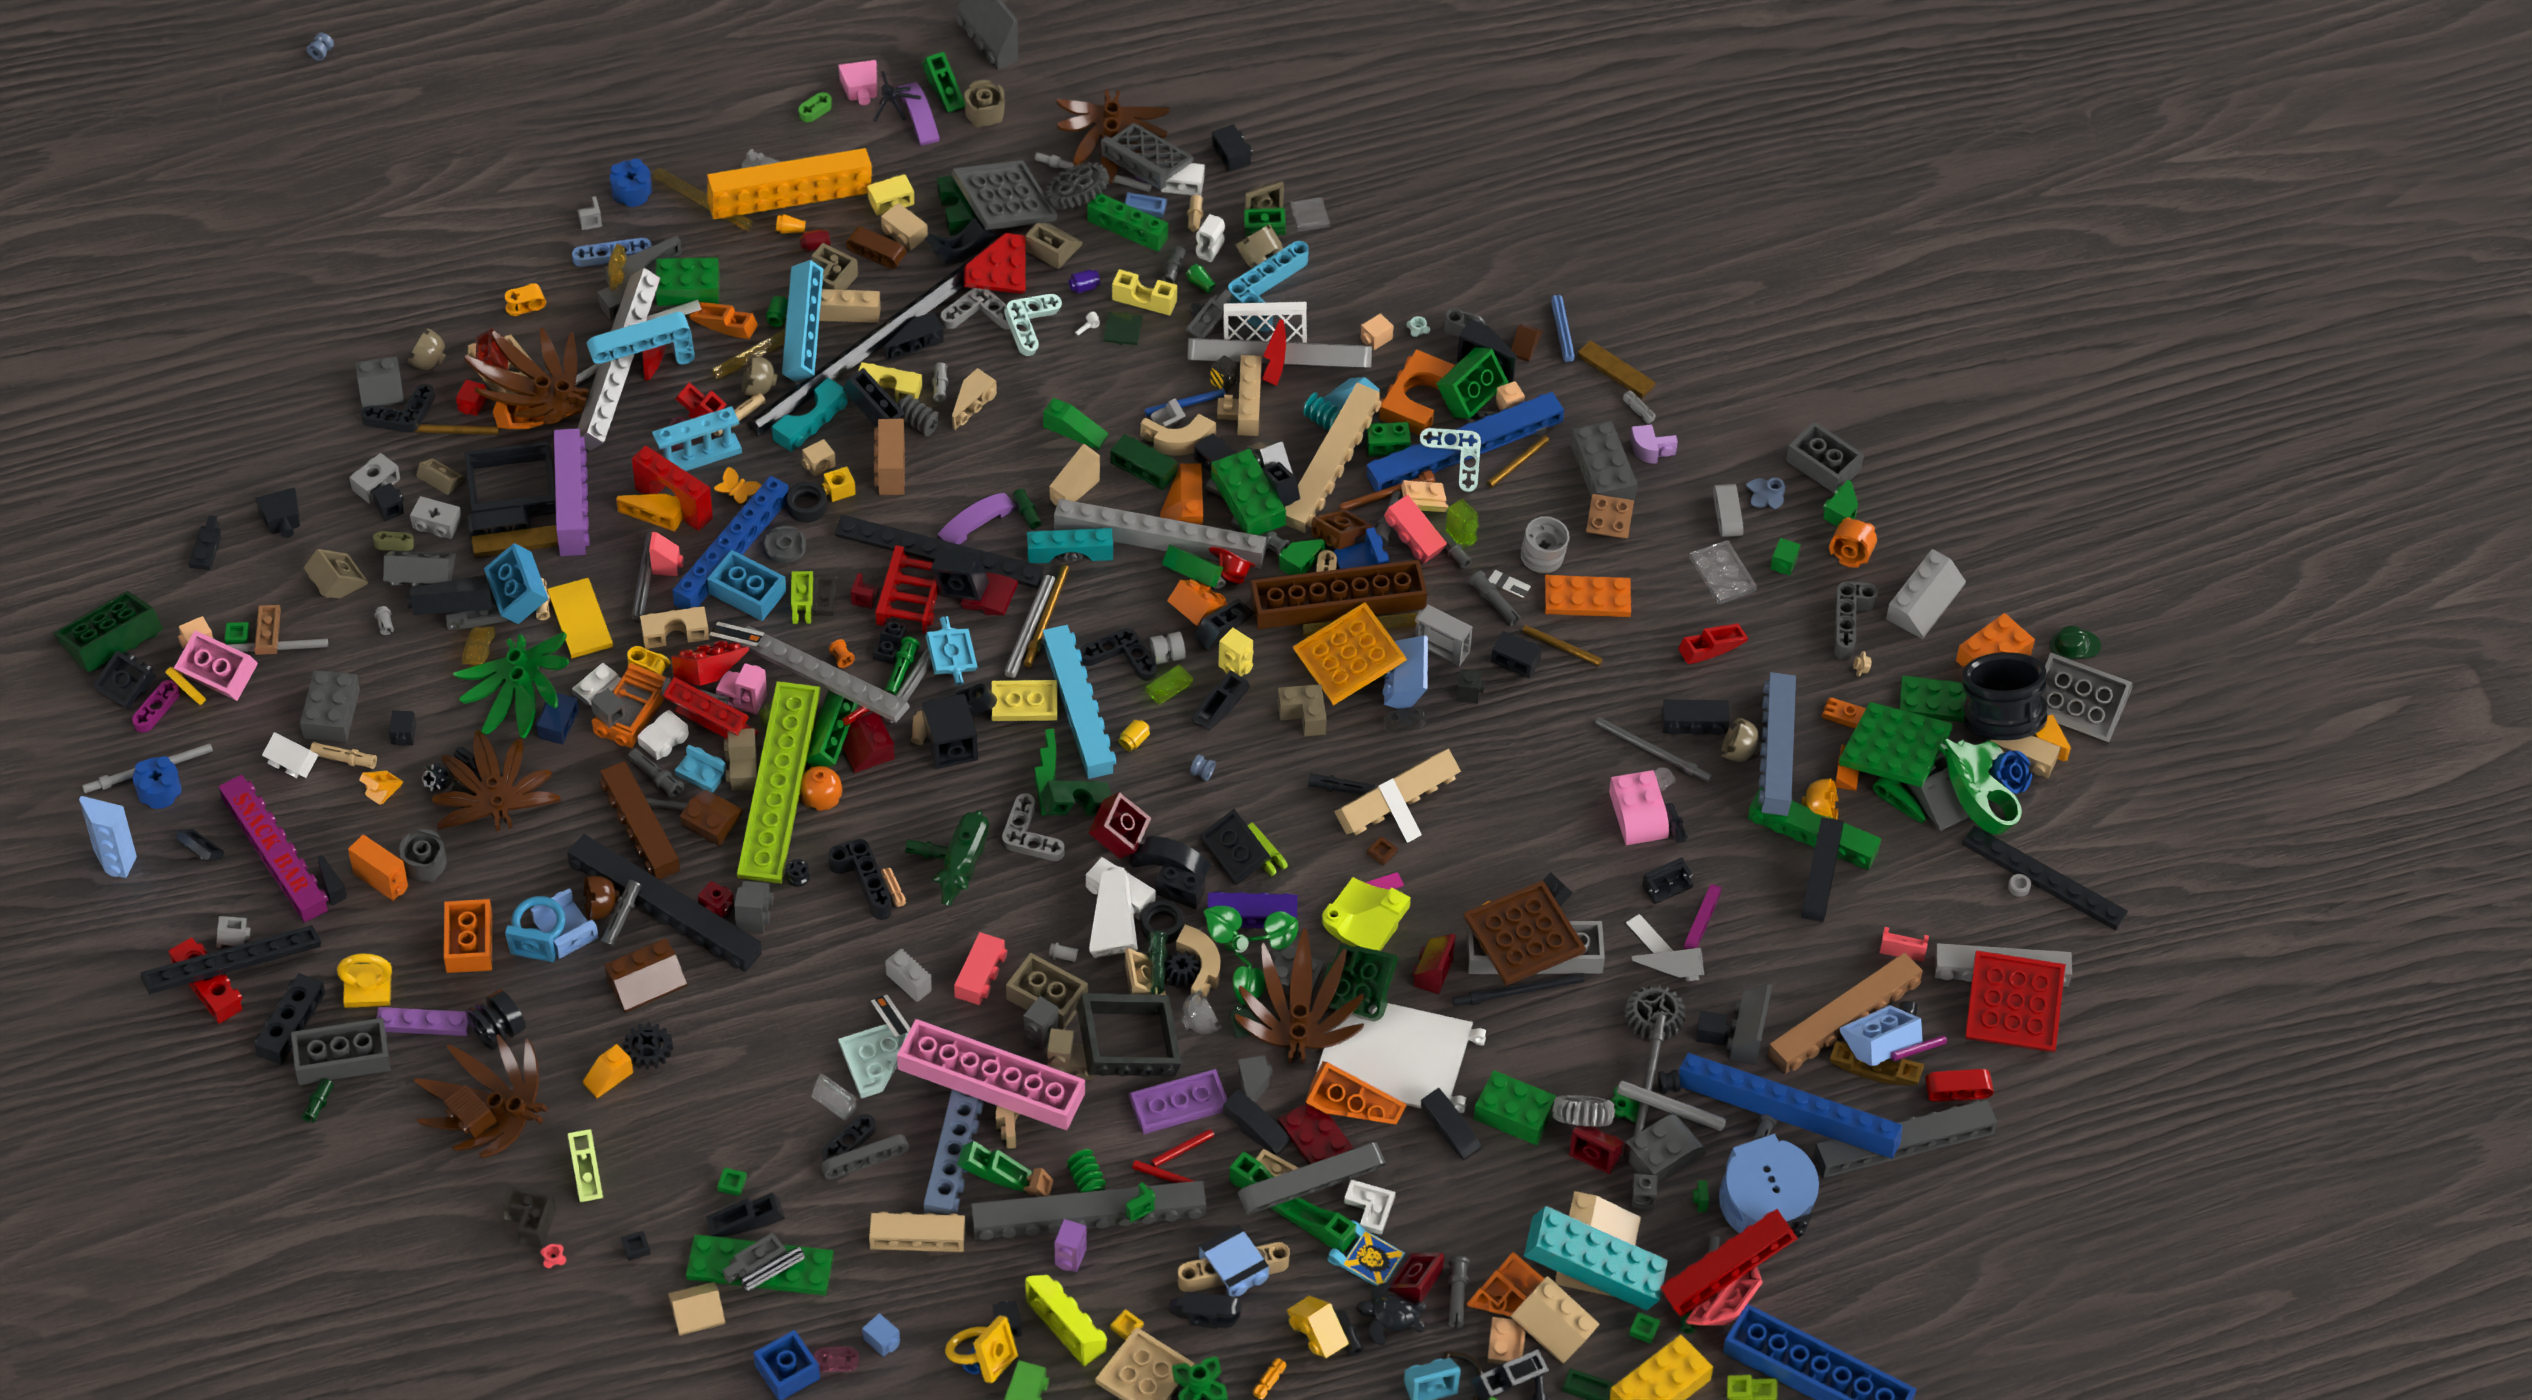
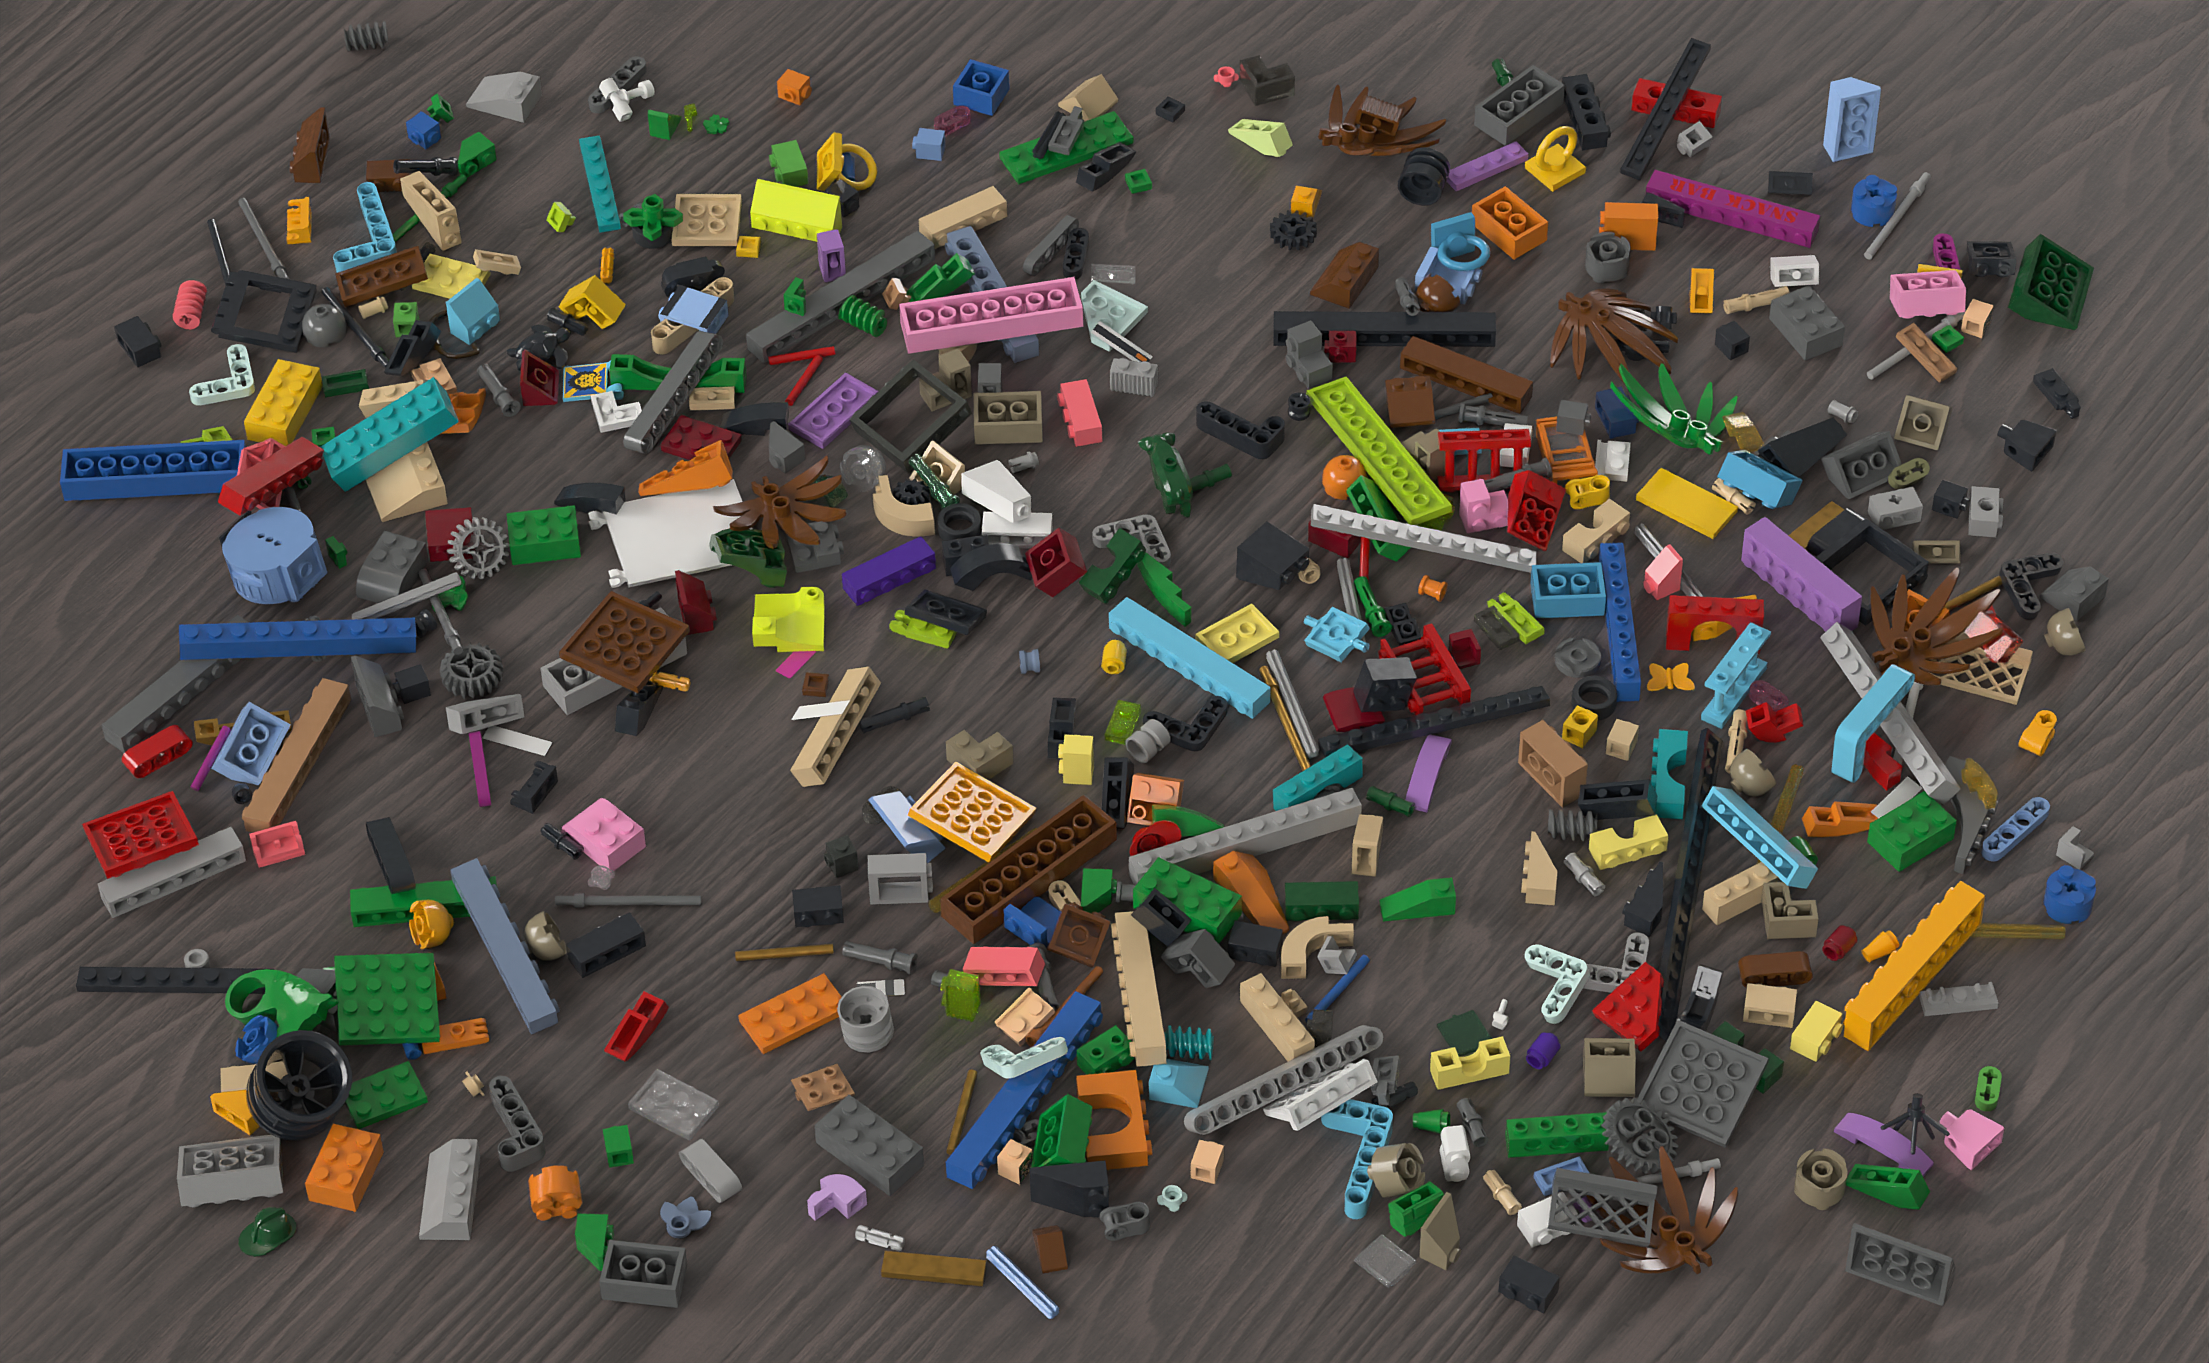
camera: 150 degrees right, 5 degrees down
sticker [709,622,765,646] -> none
light nougat axle [880,867,906,907] -> none
black piece [956,683,997,716] -> none
green plant [1203,906,1298,1006] -> none
red slope [1262,318,1286,386] -> none
dark grey brick [1631,1174,1657,1209] -> none

